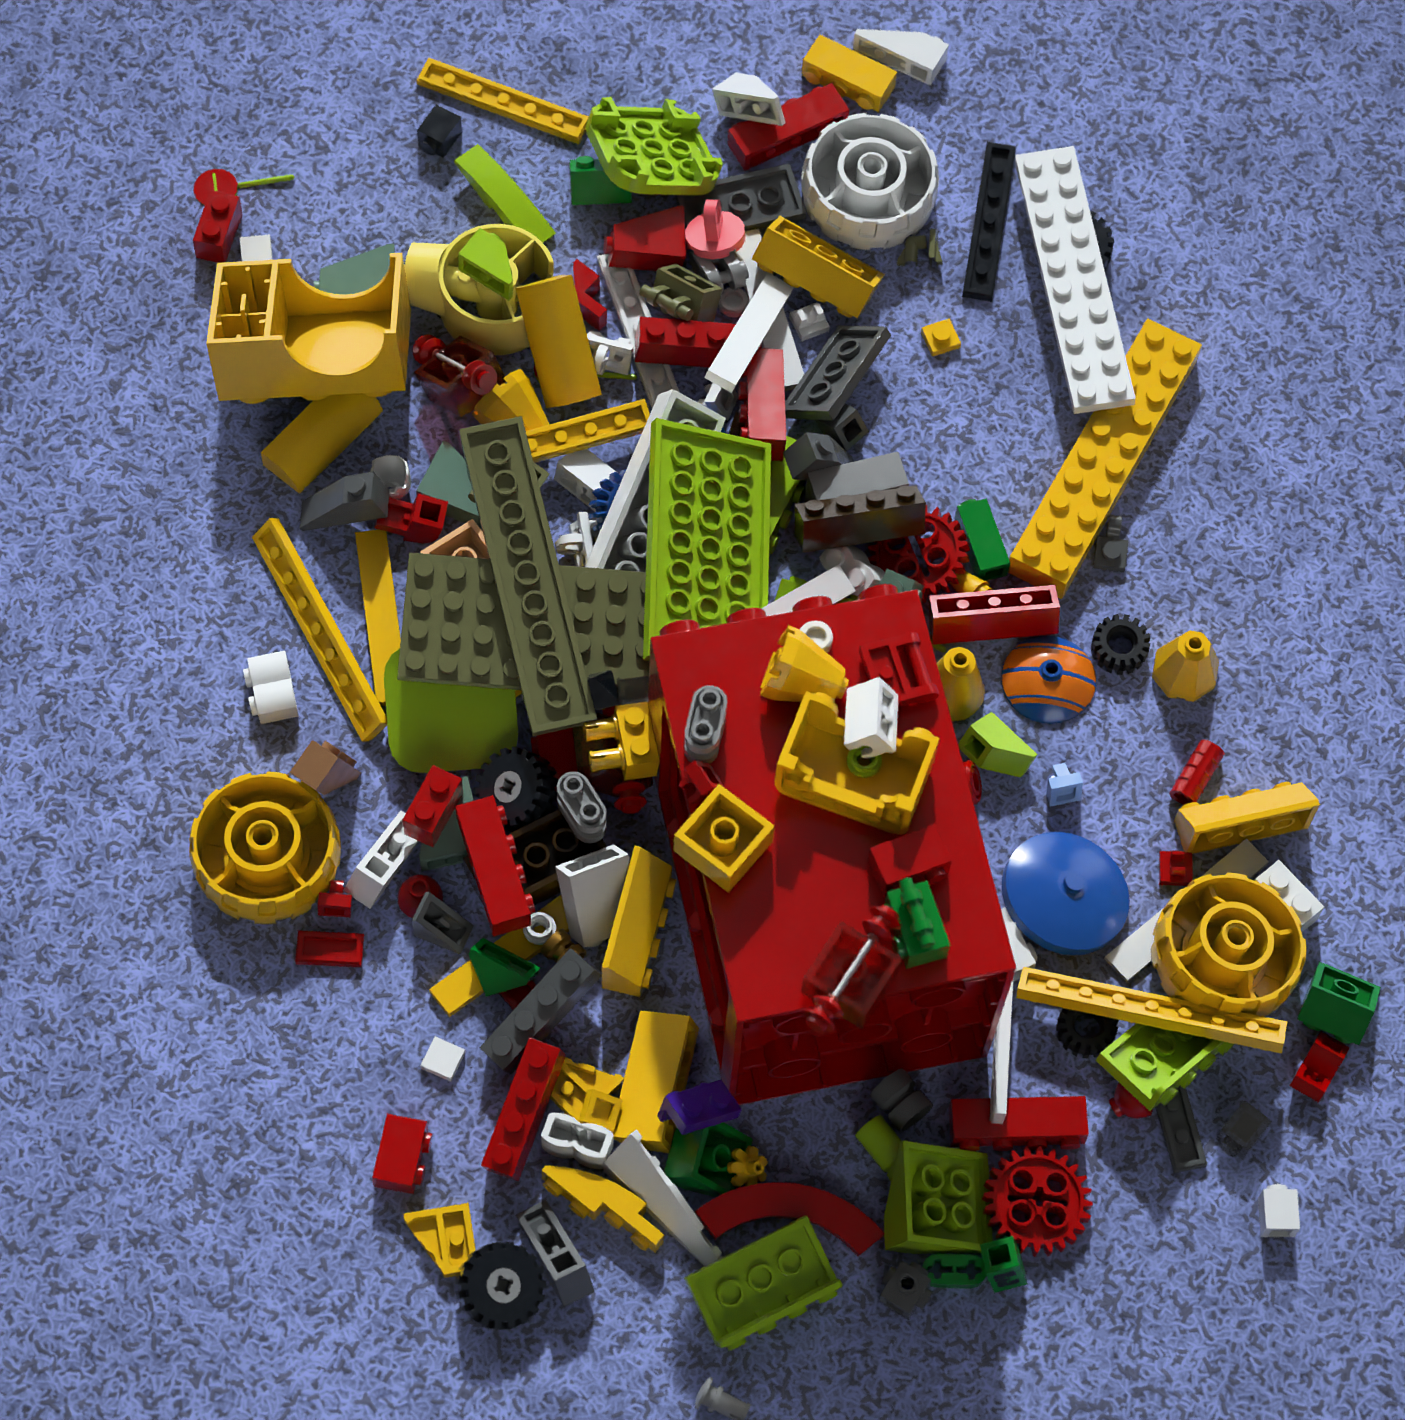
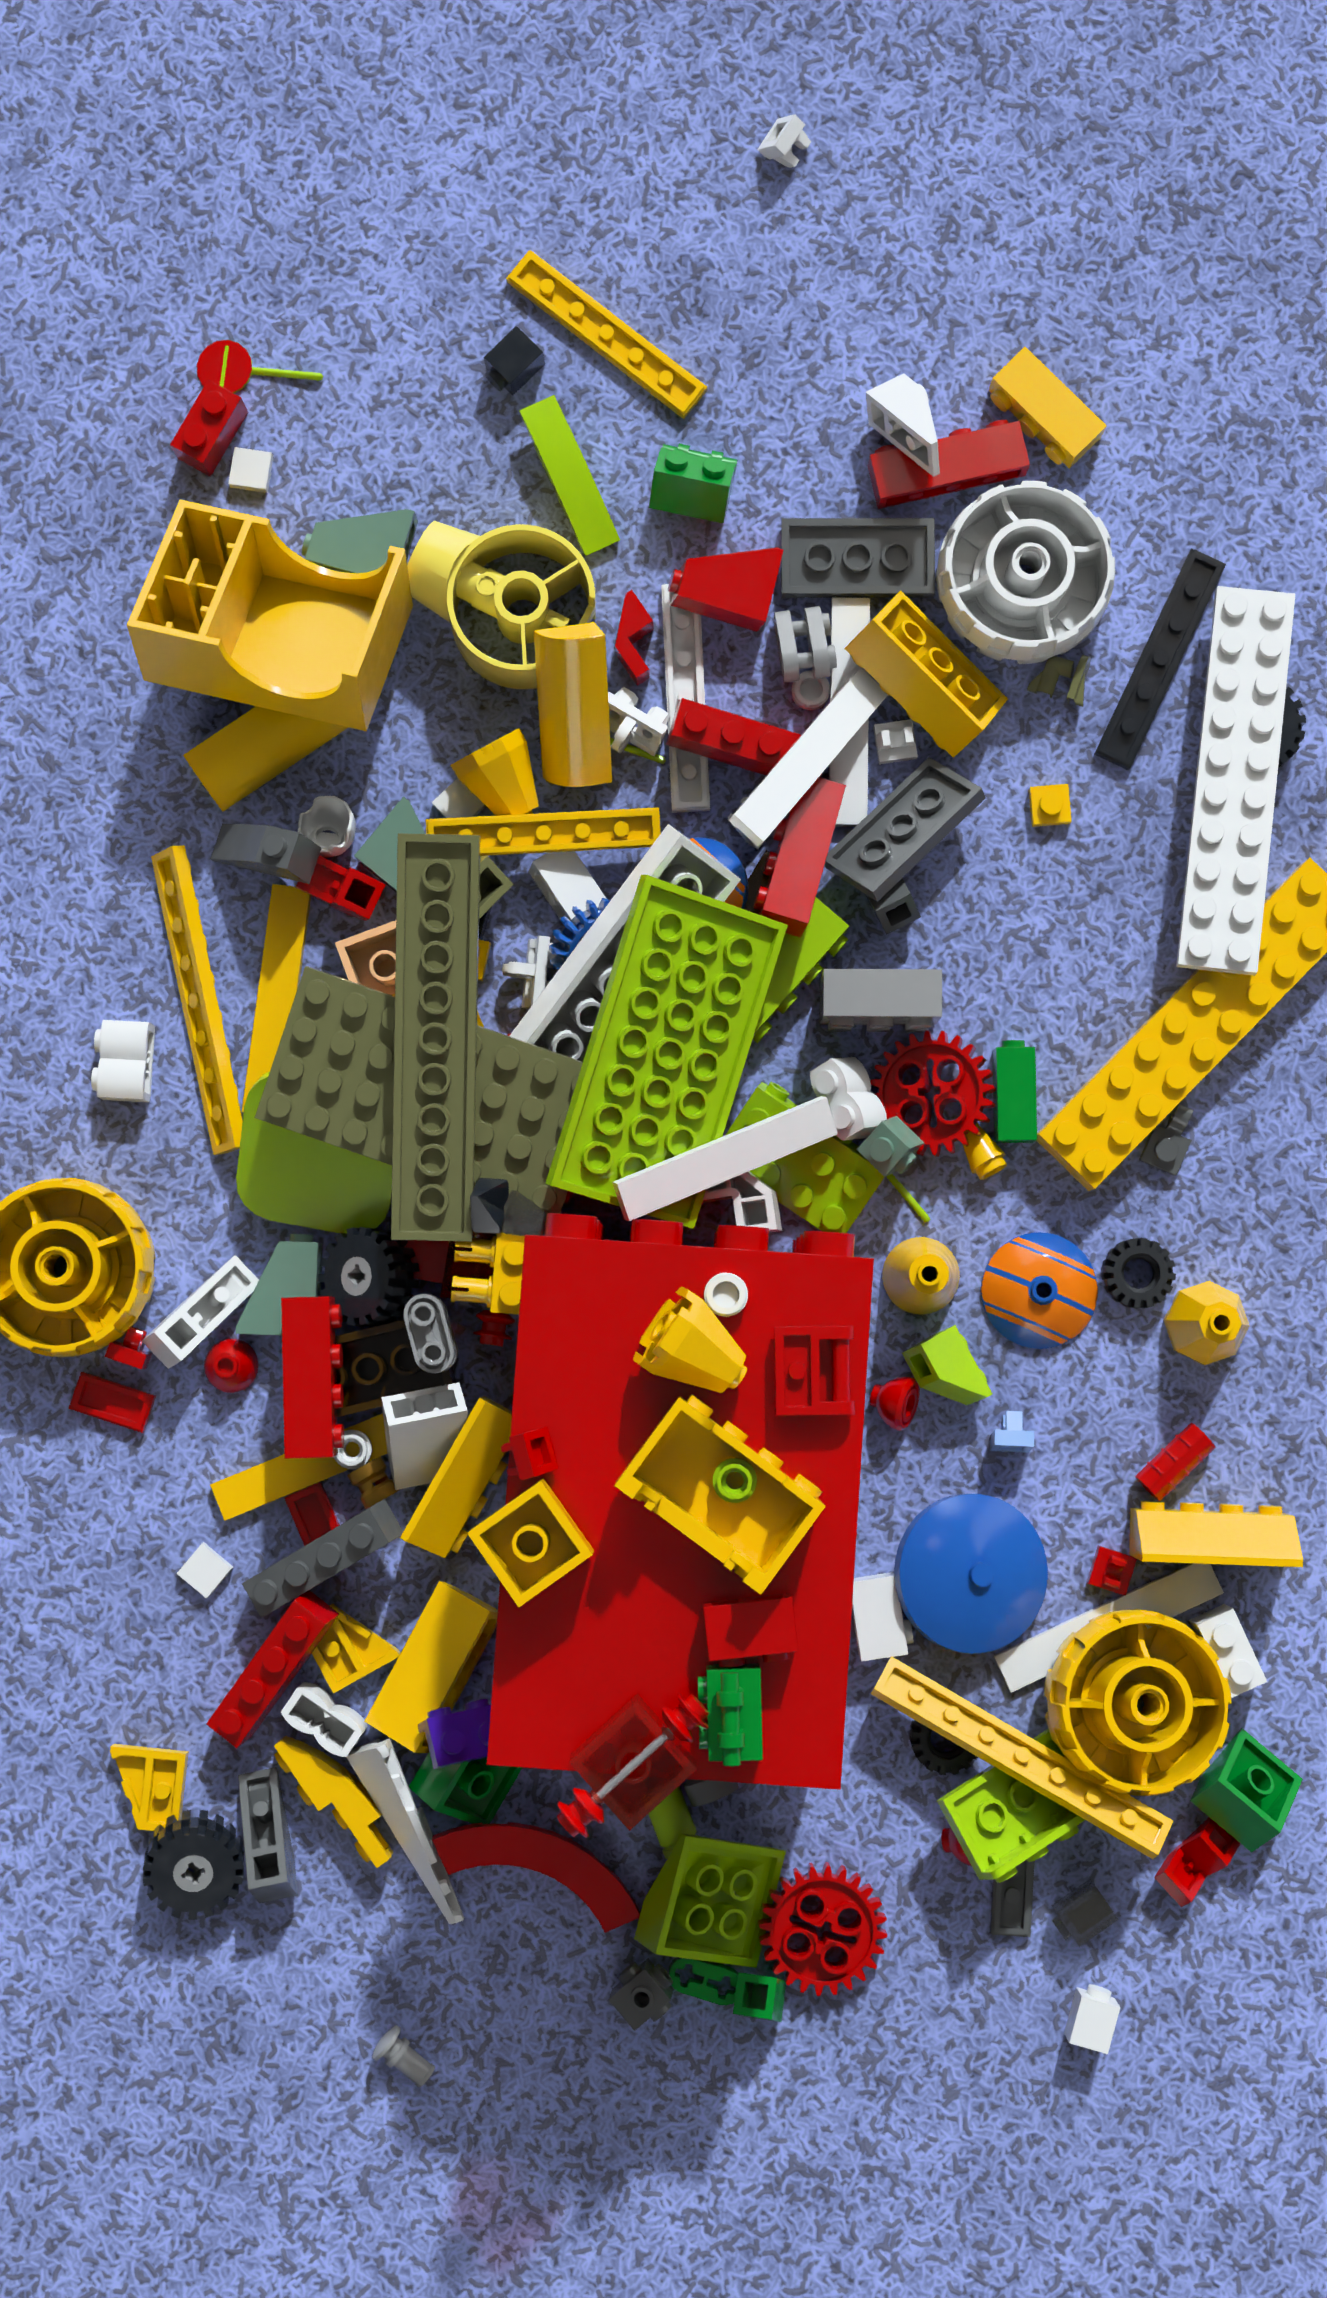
camera: 25 degrees right, 20 degrees up
medium nougat slope [290,740,361,795] -> none
red brick [372,1114,433,1194] -> none
red brick [402,765,463,848] -> none
clear red brick [412,334,506,417] -> none
dark grey slope [412,892,474,954] -> none
lime slope [458,228,513,300] -> none
green slope [468,938,540,997] -> none
yellow plate [579,1089,622,1132] -> none
lime tile [585,97,723,195] -> none
olive brick [639,264,723,322] -> none
light grey brick [684,685,727,764] -> none
lime bracket [684,1216,843,1351] -> none
coral tile [685,199,746,260] -> none
yellow plant [727,1146,767,1188] -> none
dark grey slope [783,432,854,481] -> none
dark brown brick [795,485,926,553] -> none
white hinge [844,677,898,758] -> none
white slope [853,29,949,86] -> none
red brick [929,585,1060,645] -> none
red brick [949,1096,1089,1151] -> none
white tile [989,921,1016,1124] -> none

